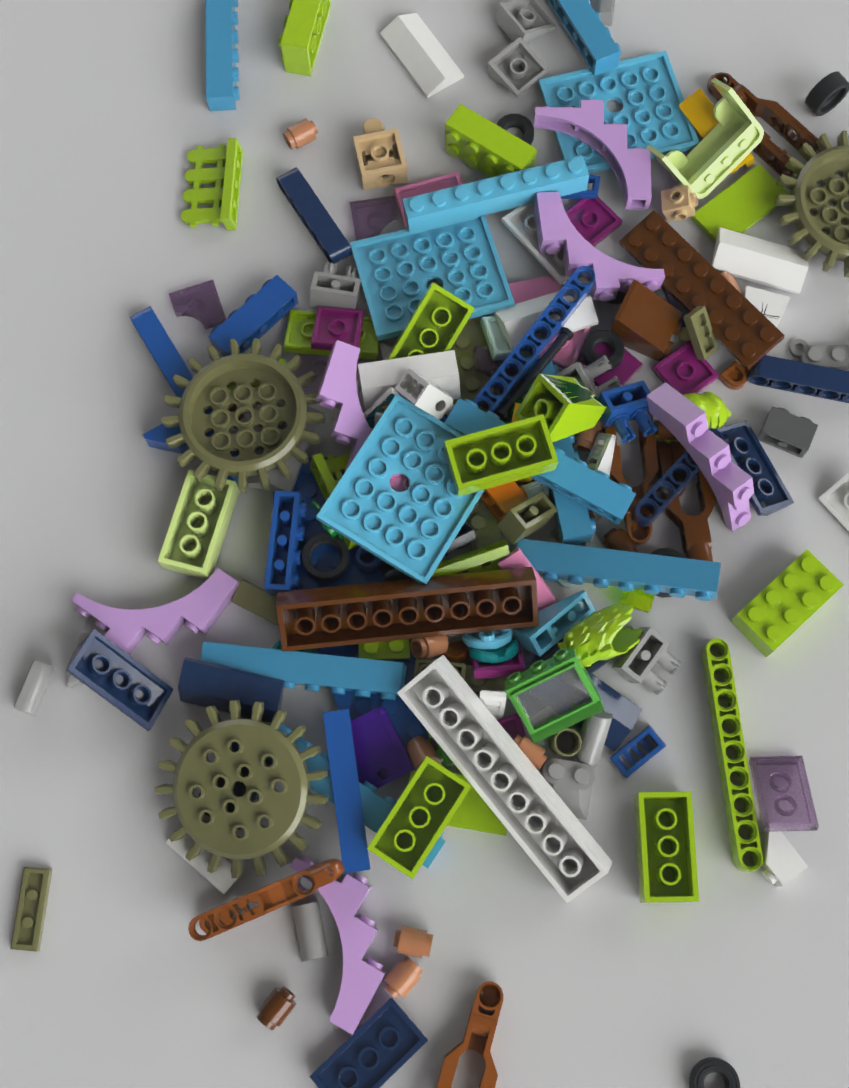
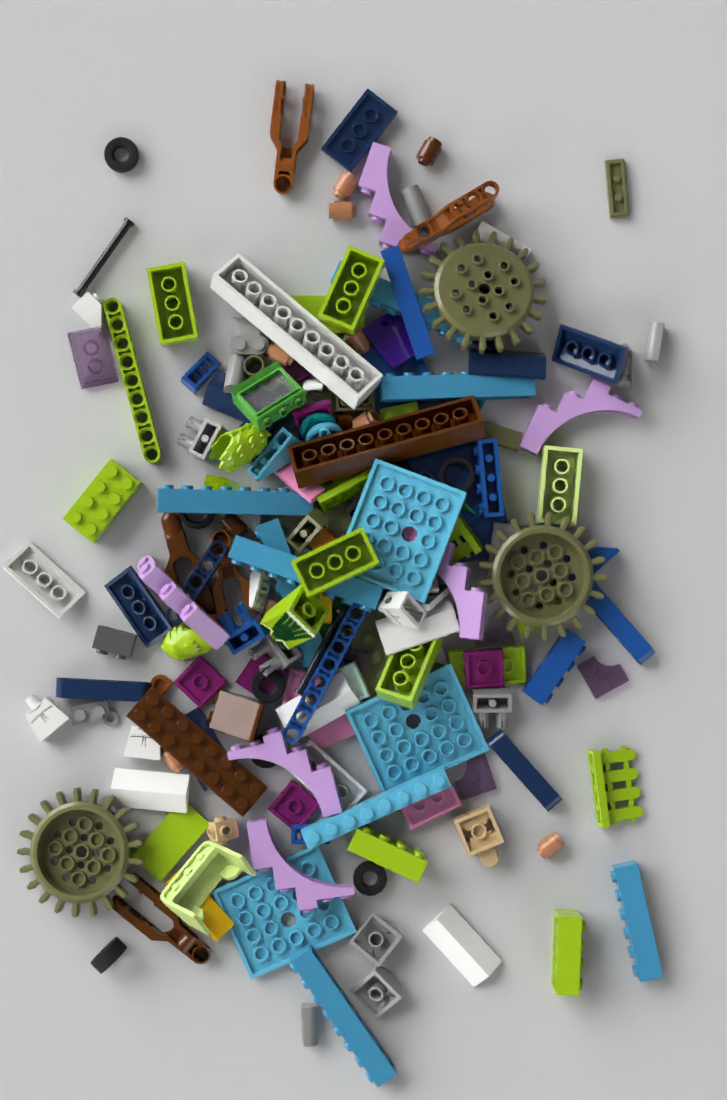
camera: 170 degrees right, 15 degrees up
olive tile [679,306,719,360] -> none
none -> black bar [73,217,135,298]

